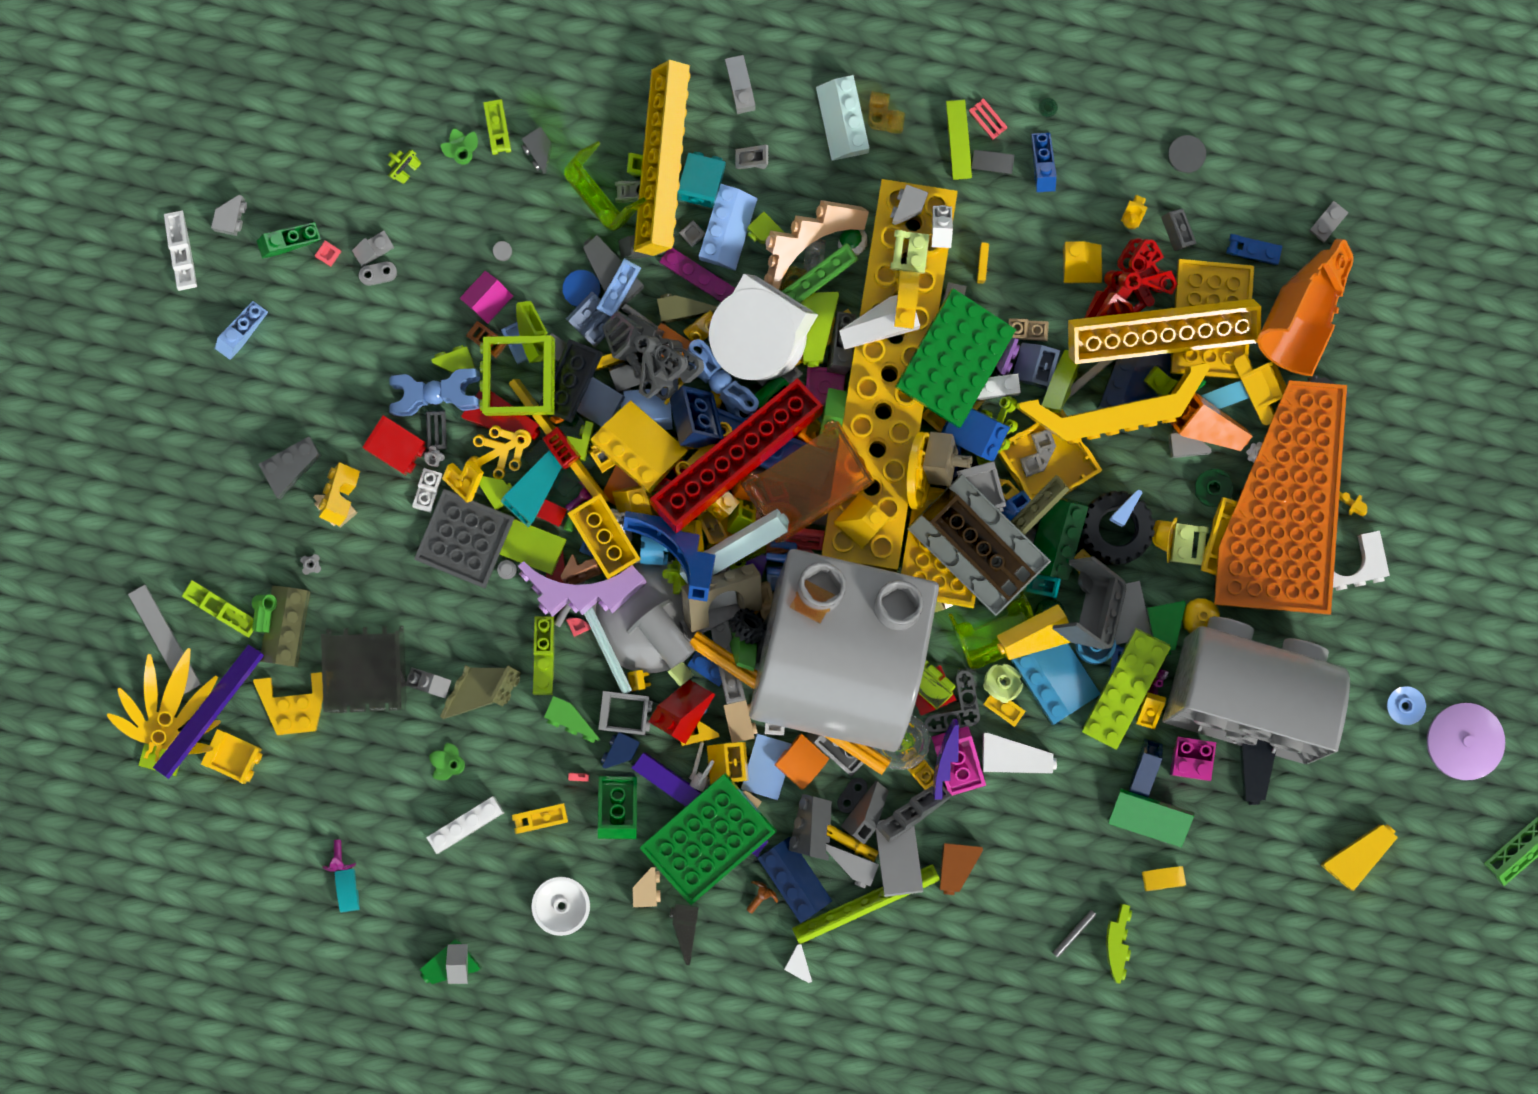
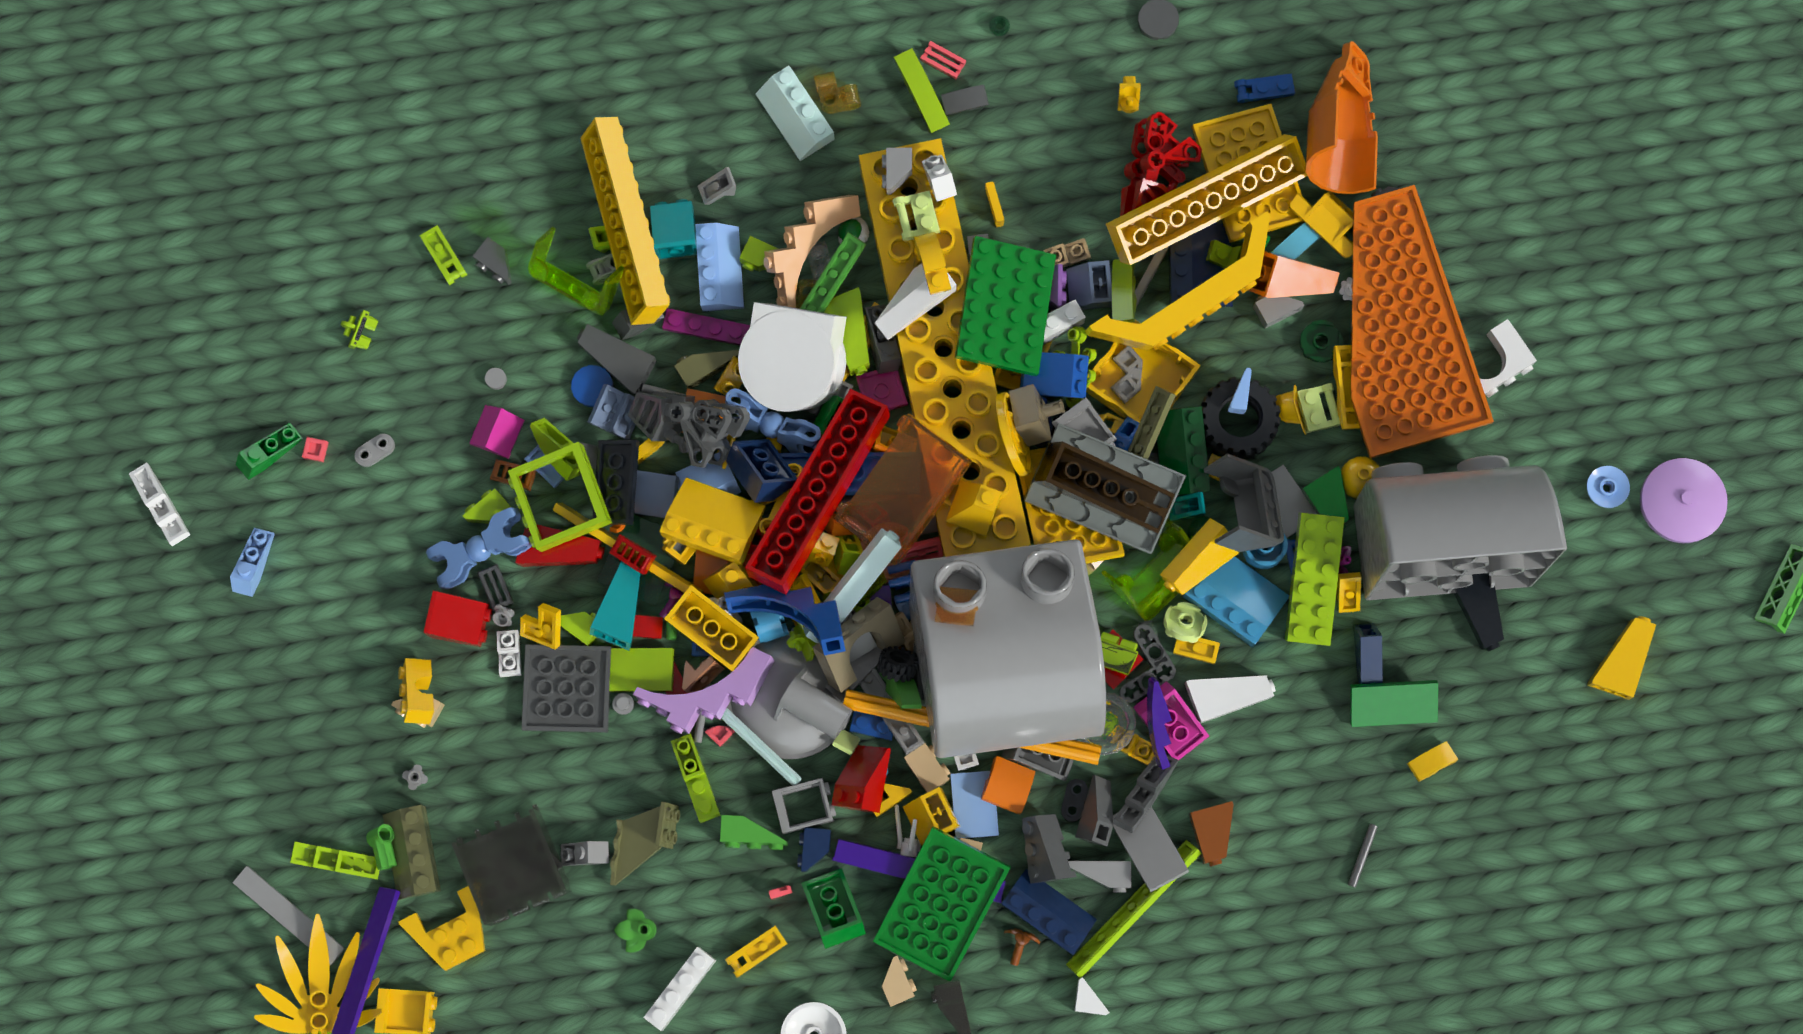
camera: 15 degrees left, 5 degrees down
light grey slope [211,195,247,236] -> none
dark grey wedge [259,437,322,500] -> none
light grey slope [352,231,394,267] -> none
bright green plate [441,129,478,165] -> none
yellow plant [467,425,531,479] -> none
lime slope [567,421,595,462] -> none
light blue tile [596,258,641,317] -> none
dark grey slope [608,361,649,393] -> none
yellow tile [627,670,651,692] -> none
light grey tile [679,220,706,247] -> none
light grey slope [725,55,755,114] -> none
bright green window [817,388,847,449] -> none
yellow pin [827,824,878,862] -> none
blue slope [1031,133,1057,192] -> none
yellow slope [1063,241,1102,283] -> none
lime slope [1106,903,1132,984] -> none
dark grey slope [1161,209,1197,251] -> none
dark pink slope [1170,737,1216,781] -> none
light grey plate [1309,201,1349,243] -> none
yellow arm [1339,492,1367,516] -> none

